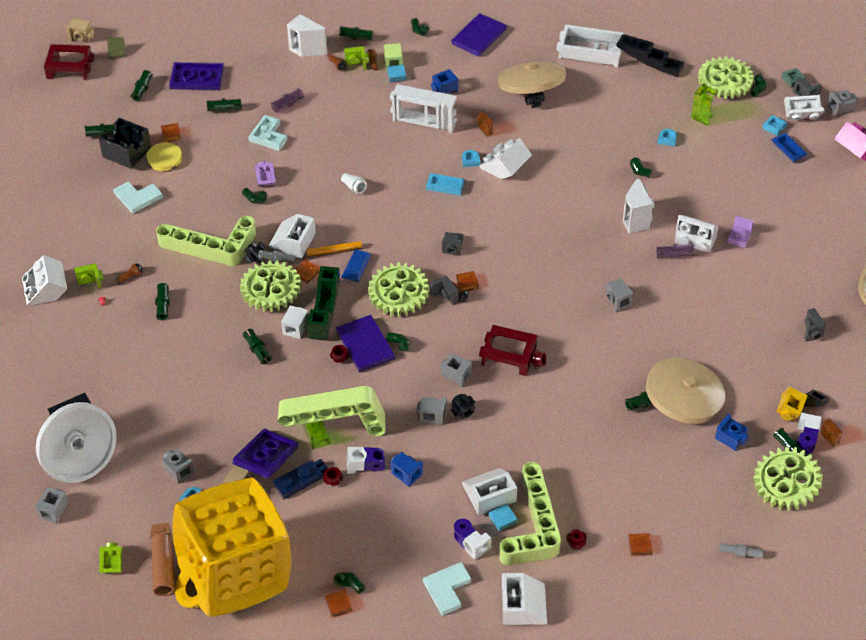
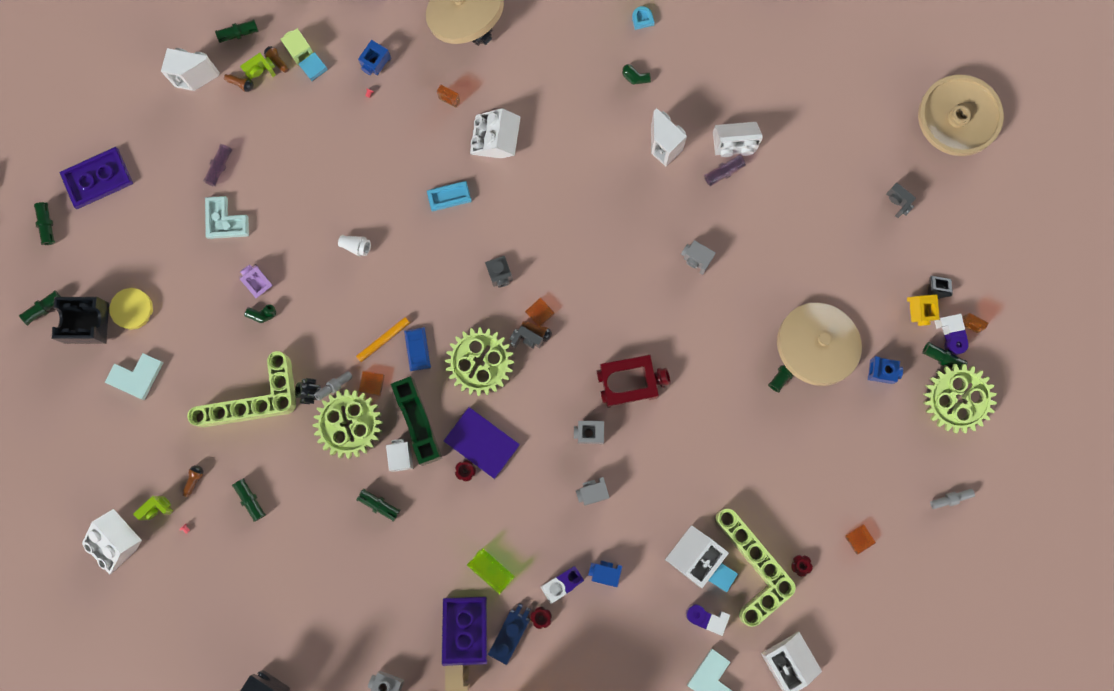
camera: 25 degrees left, 30 degrees up
clear orange tile [161,123,181,142] -> none
dark green pin [206,98,242,112] -> none
white slope [267,214,316,259] -> none
yellowish green beam [278,386,386,436] -> none
dark green arm [386,332,411,352] -> none
white door [390,84,457,133] -> none
black gear [451,394,475,418] -> none
medium azure tile [462,150,481,167] -> none
lavender bracket [727,216,753,248] -> none

